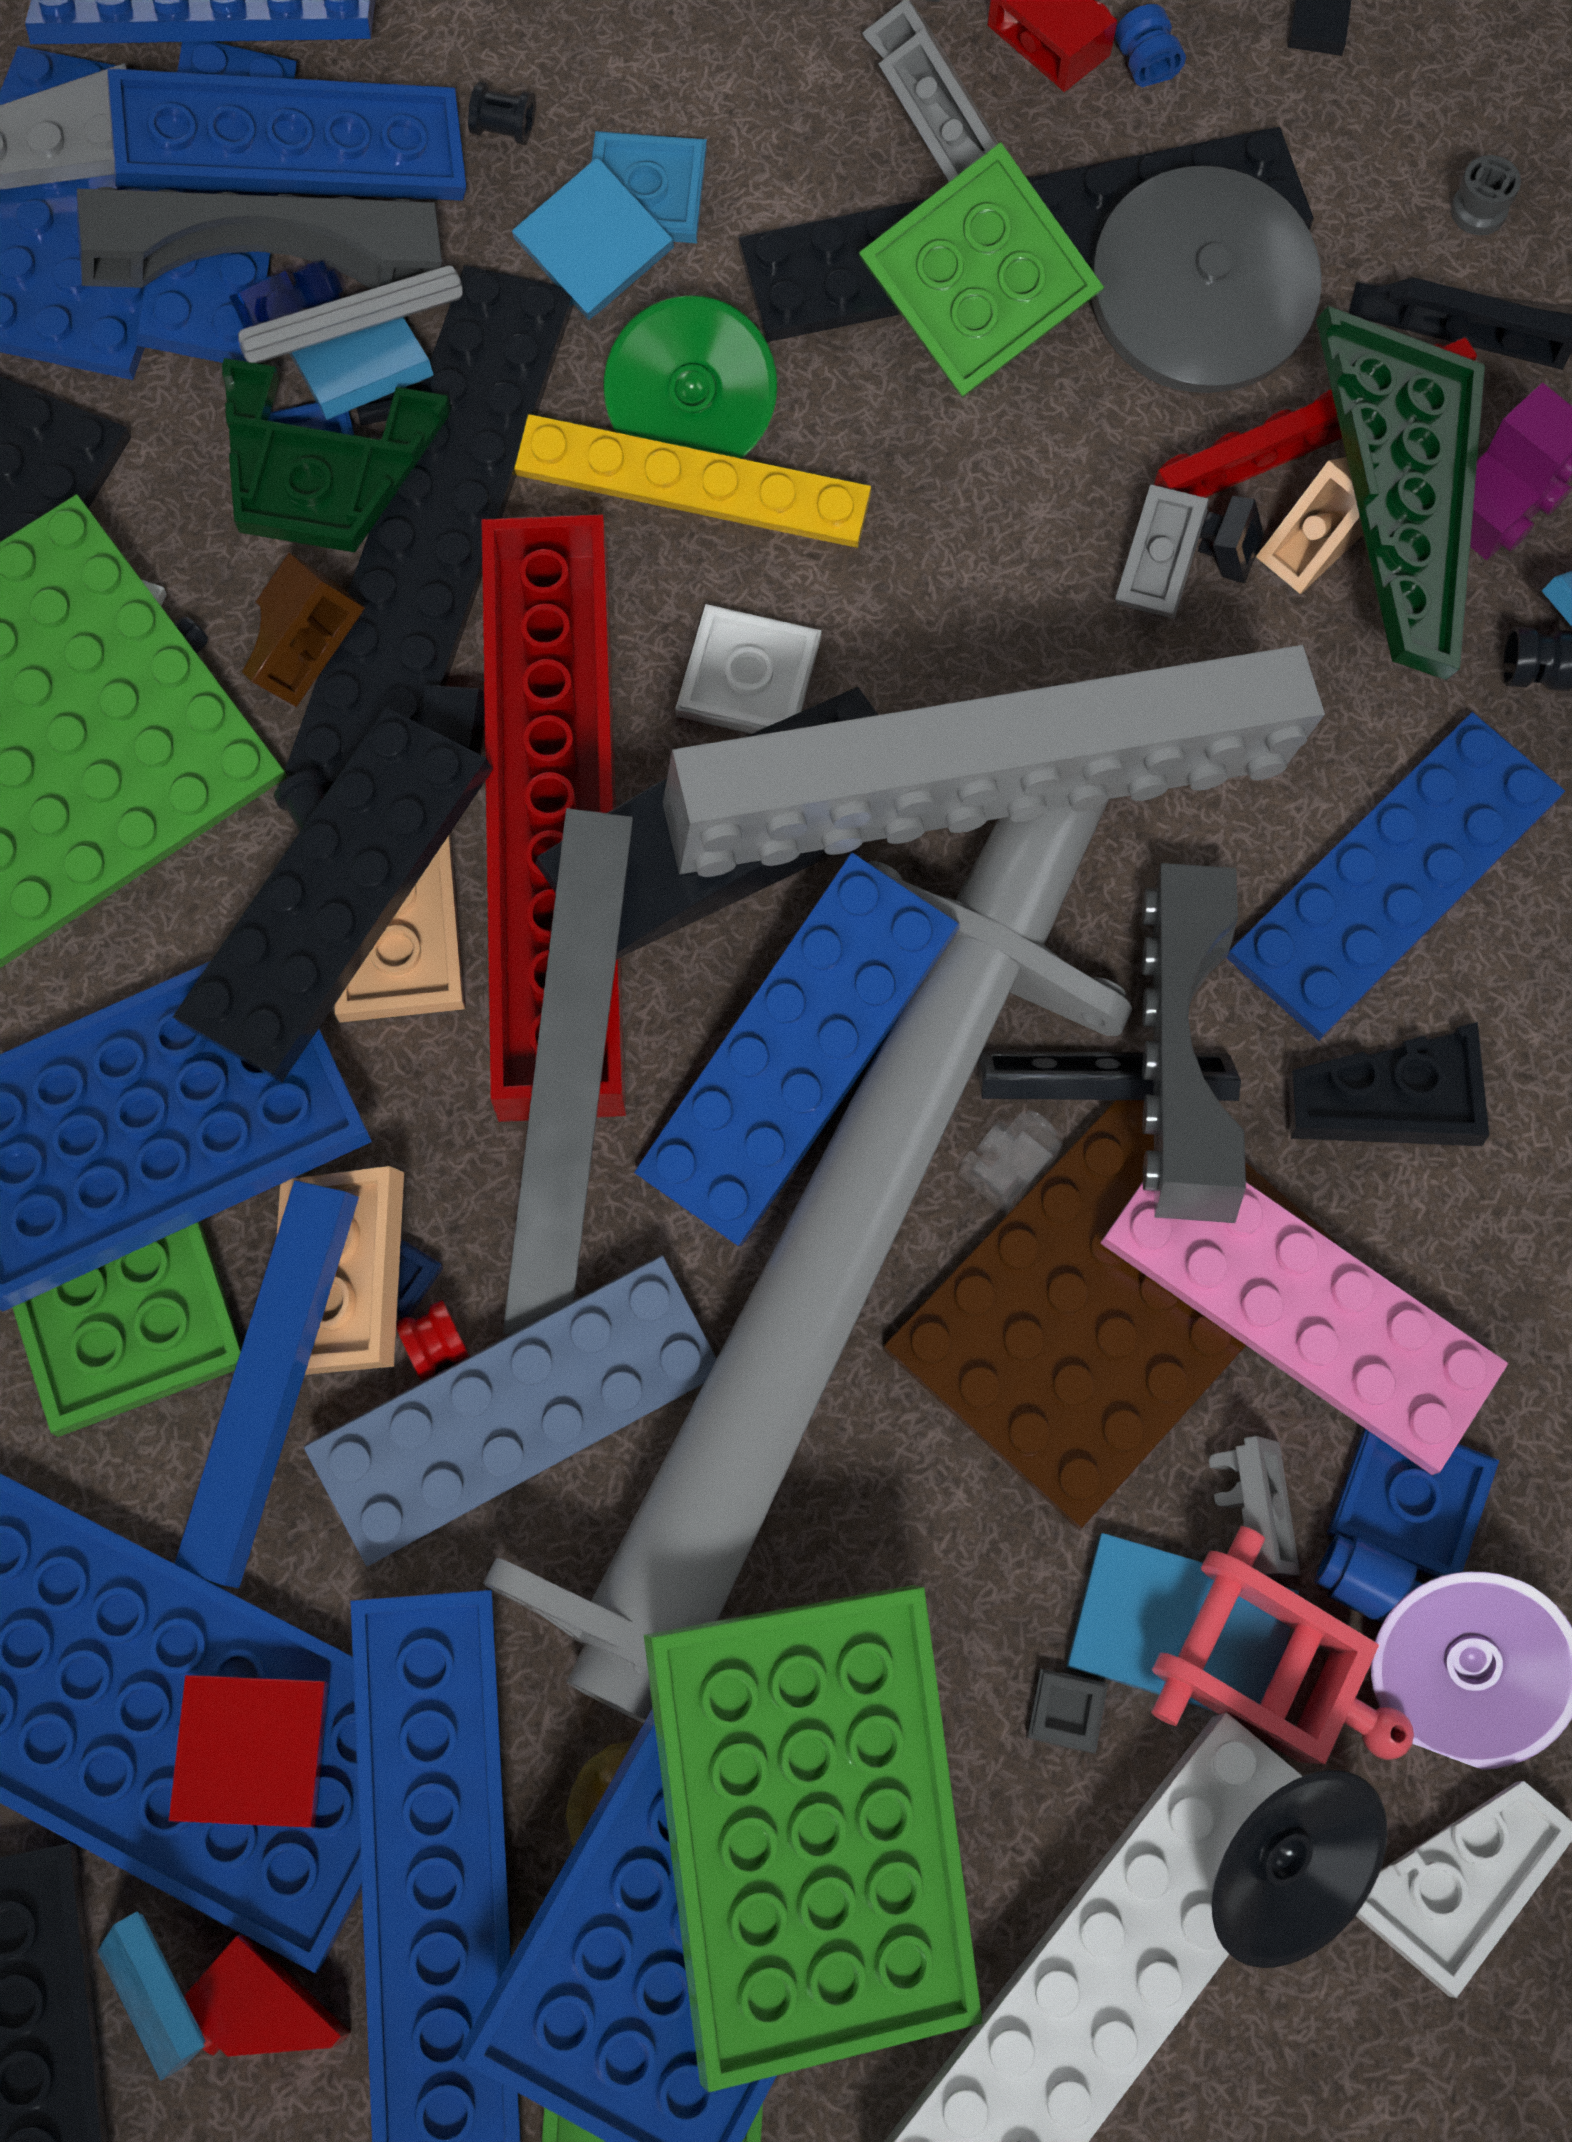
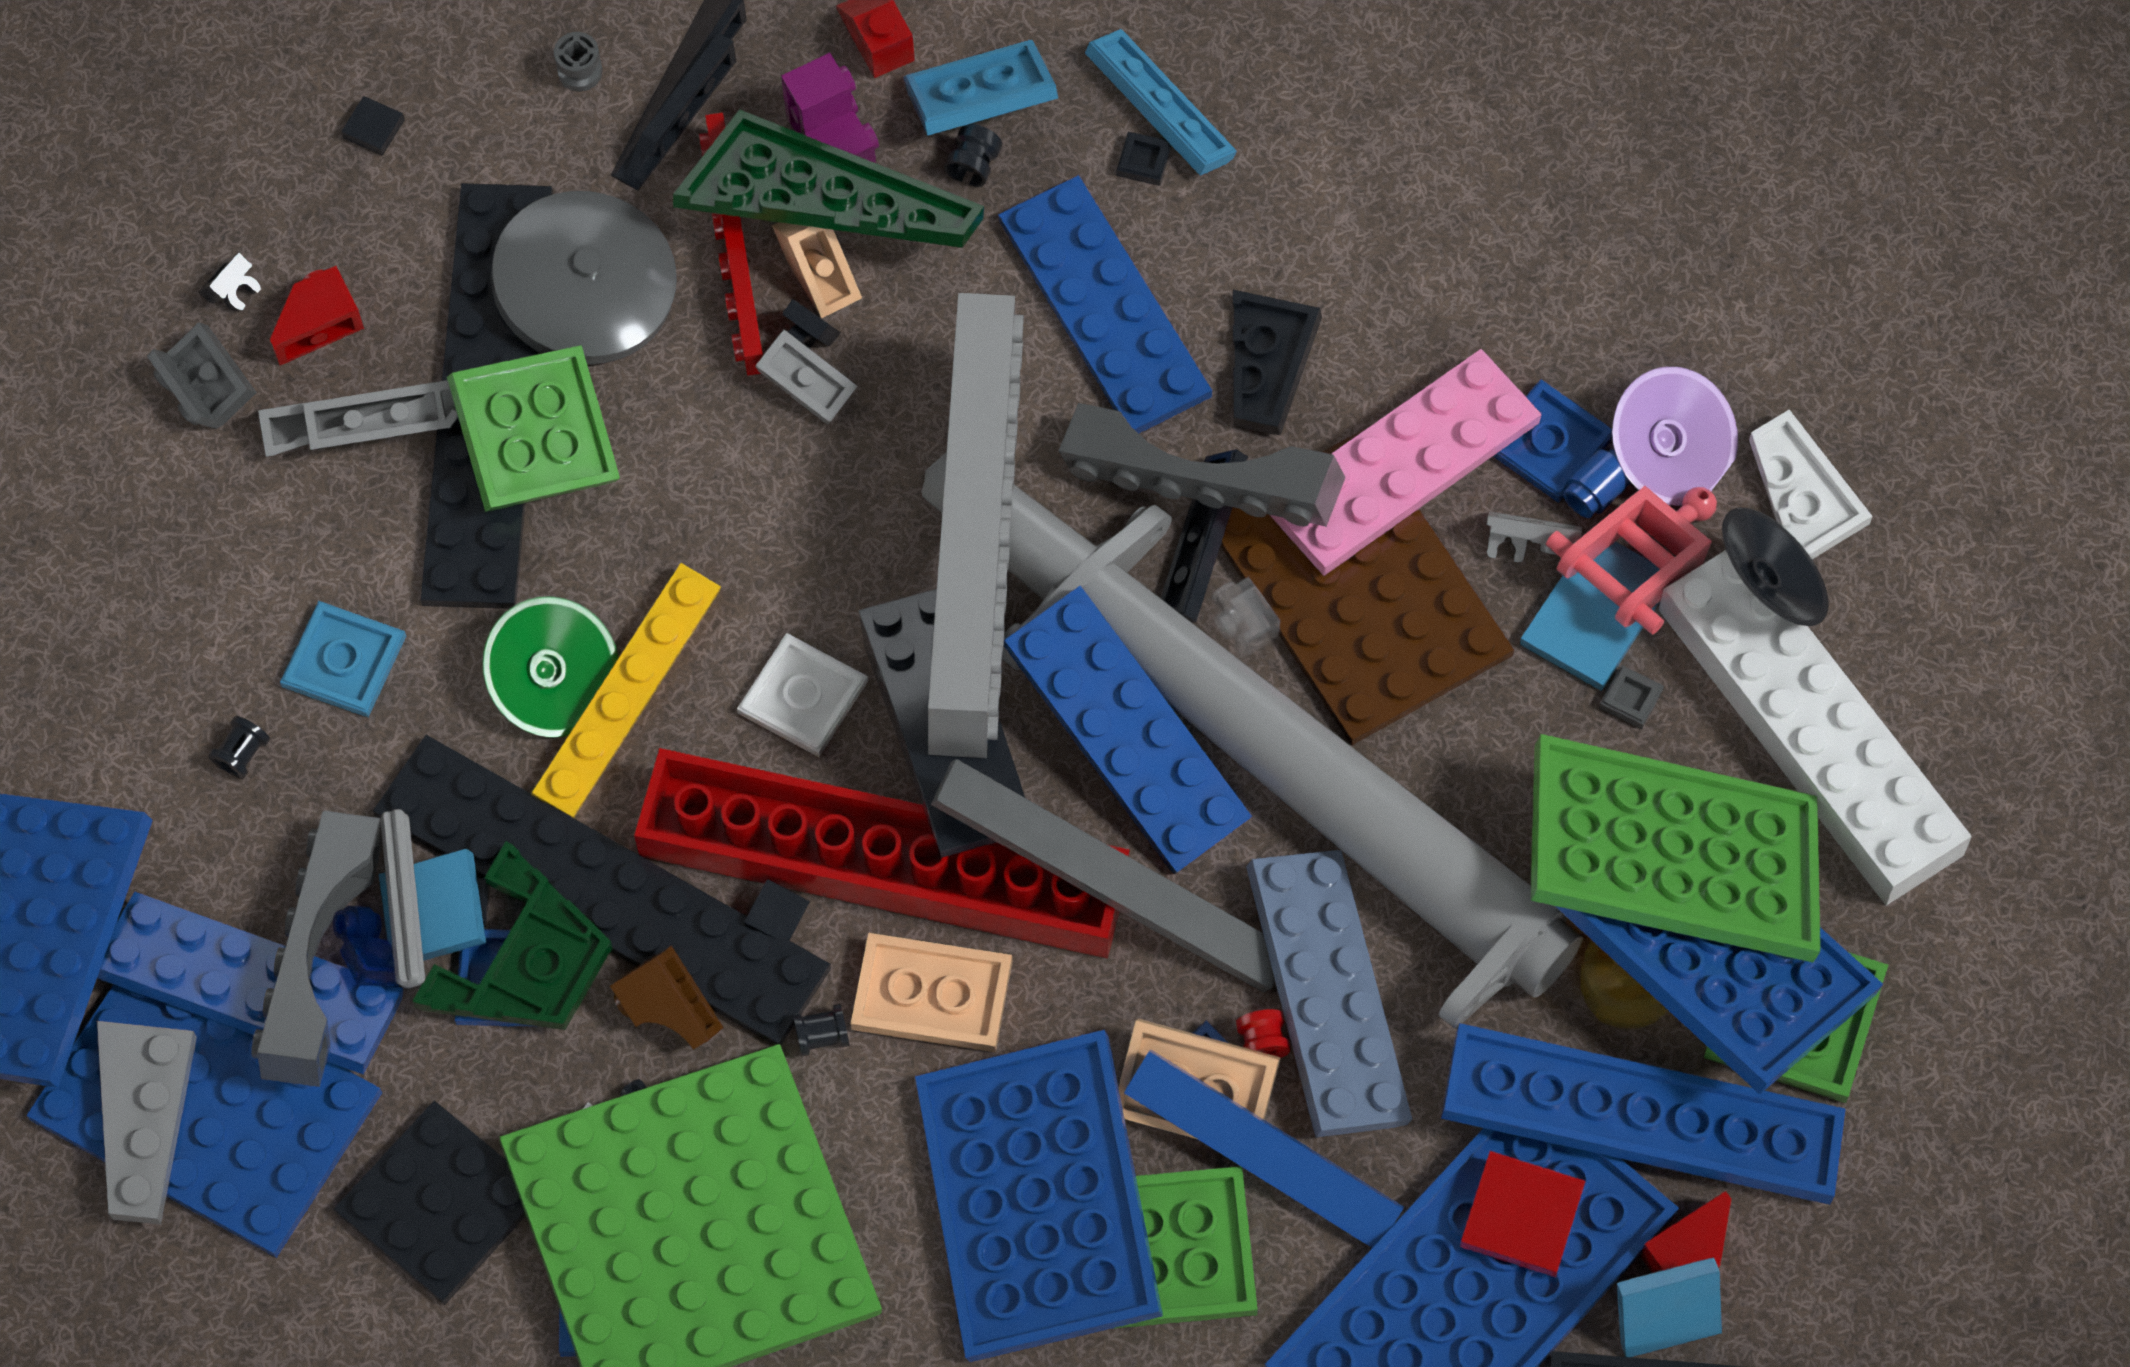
camera: 70 degrees left, 5 degrees down
blue plate [107,69,466,201] -> none
black plate [173,707,493,1083] -> none
dark azure tile [512,157,674,320] -> none
blue wheel [1115,4,1186,87] -> none

